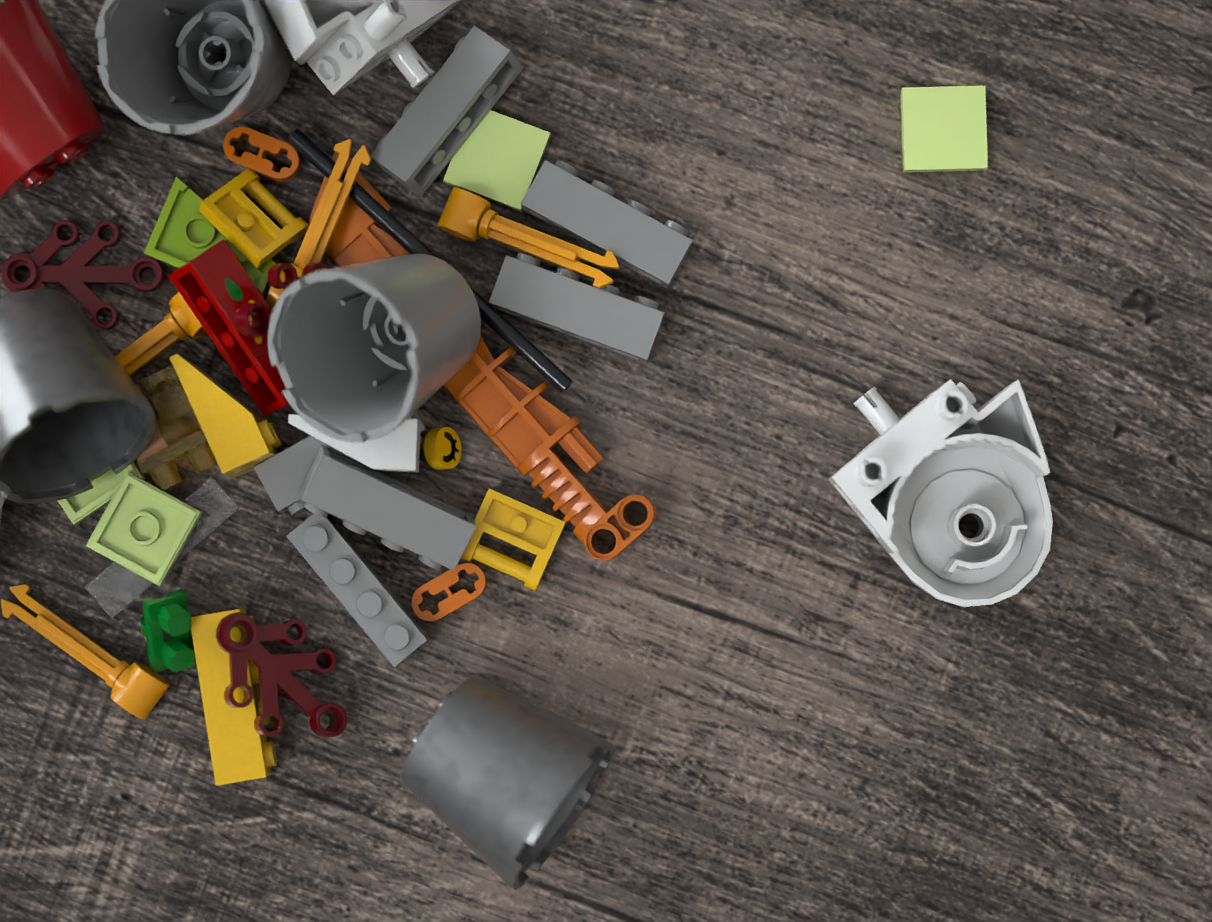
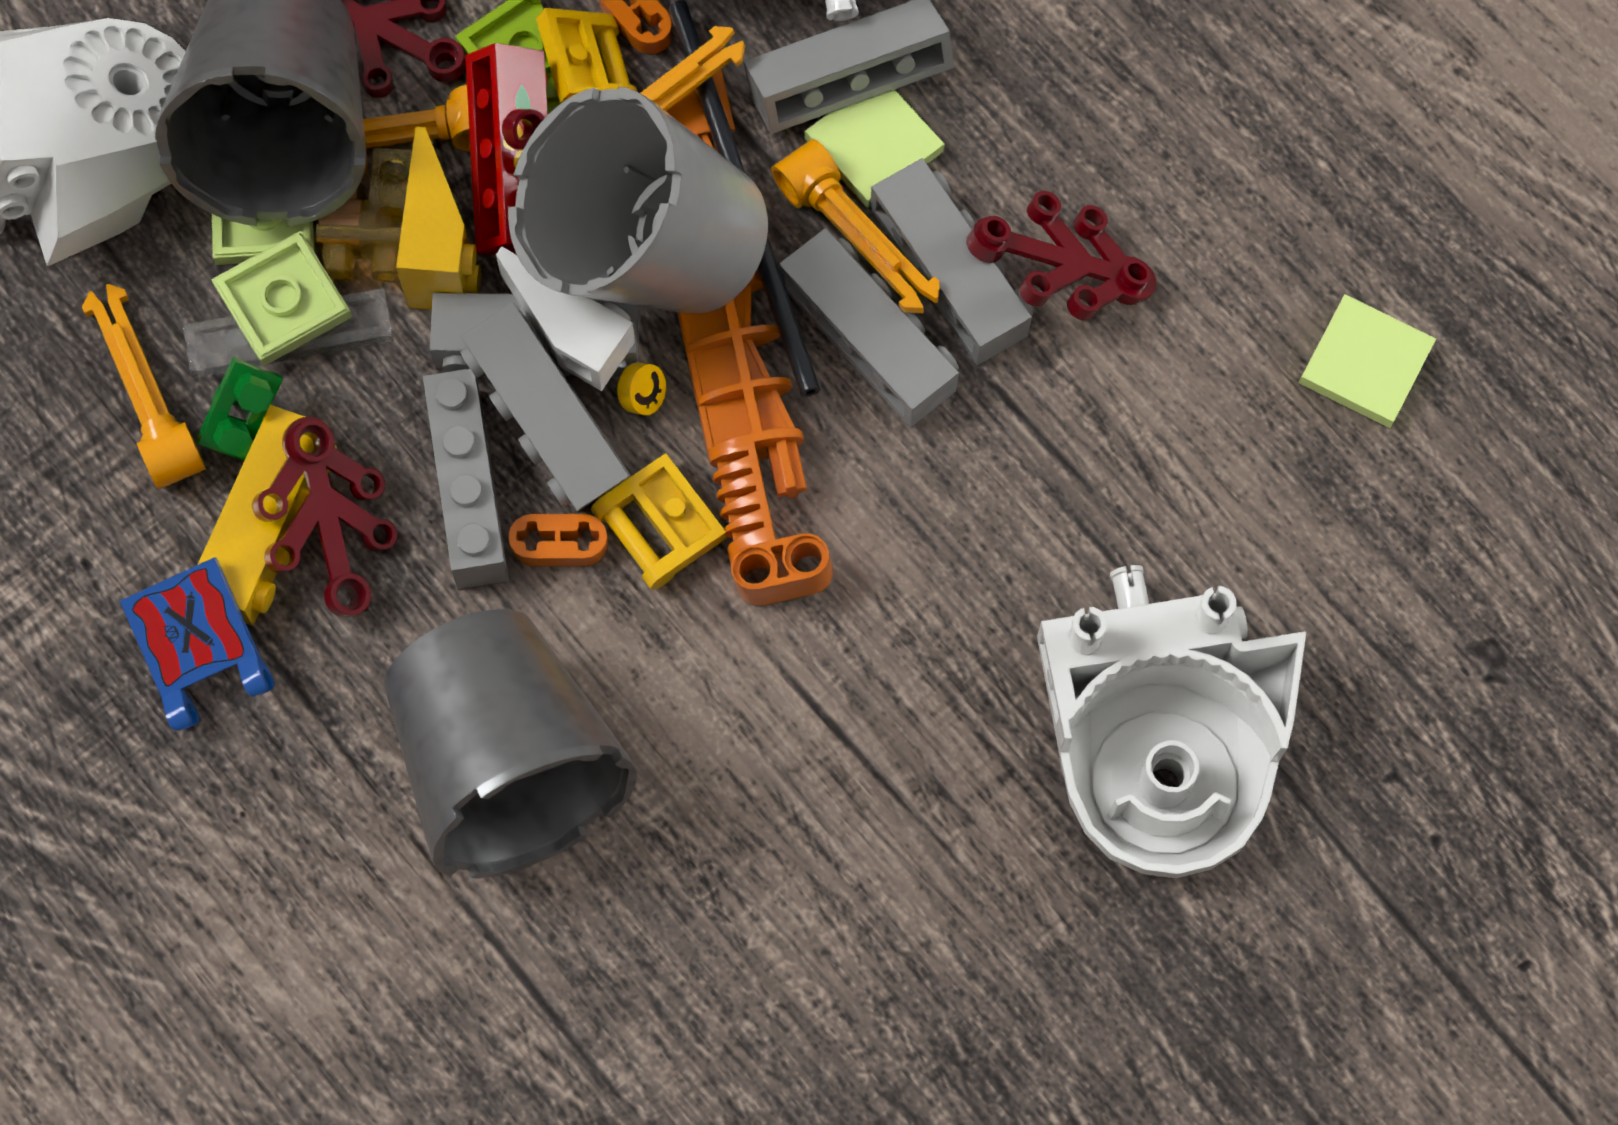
camera: 25 degrees right, 15 degrees down
none -> flag [120,557,275,730]
none -> dark red plant [966,191,1157,321]

